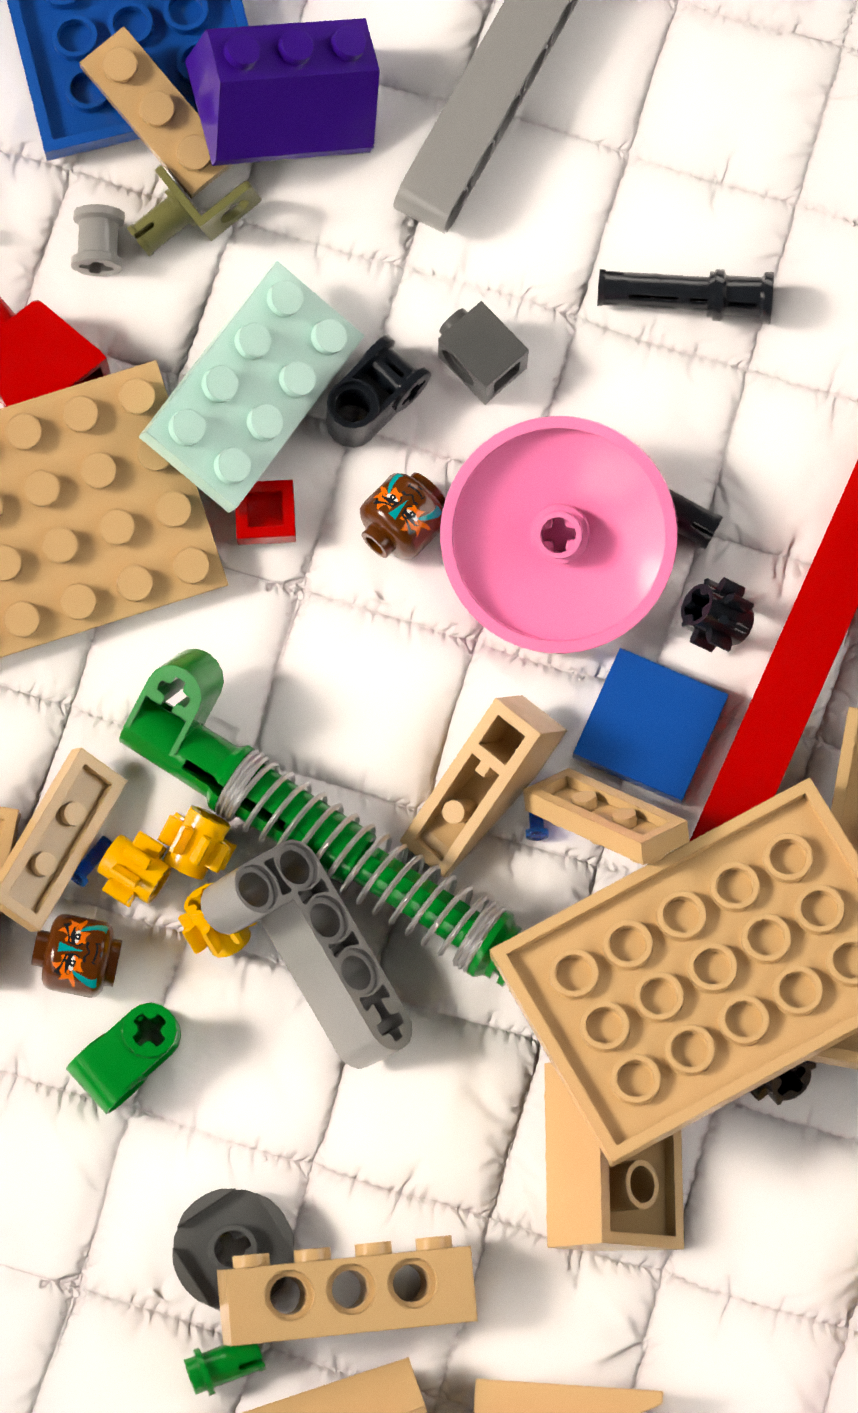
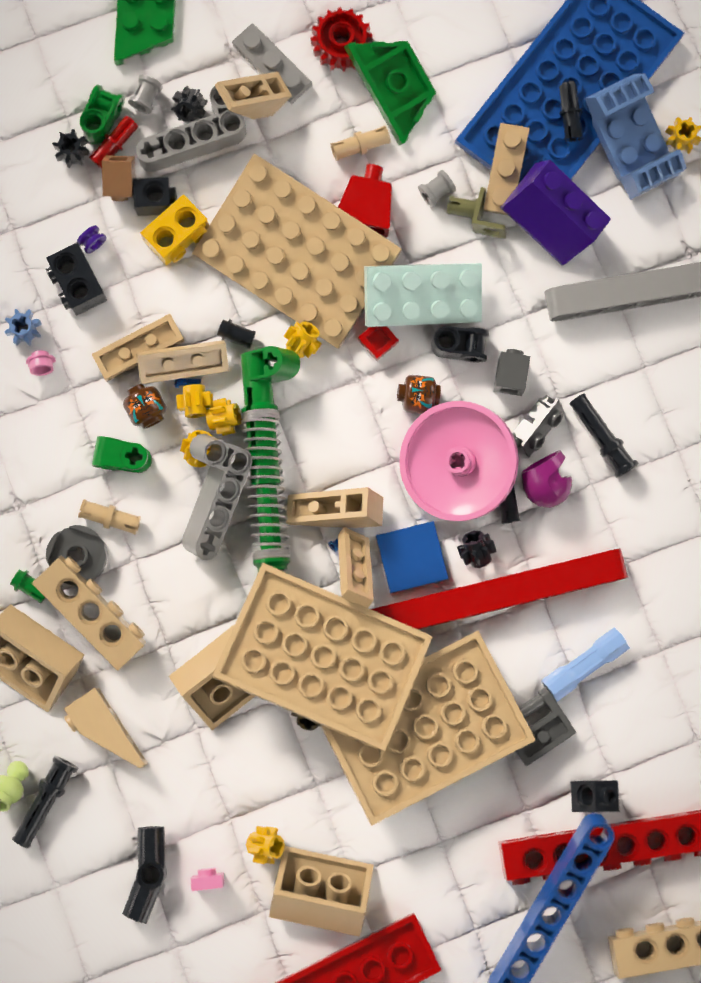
camera: 50 degrees right, 5 degrees up
none -> tan pin [78,499,141,535]
none -> black pin [217,319,256,349]
none -> yellow gear [284,322,322,358]
none -> dark grey hinge [512,395,564,457]
none -> magenta helmet [521,450,572,508]

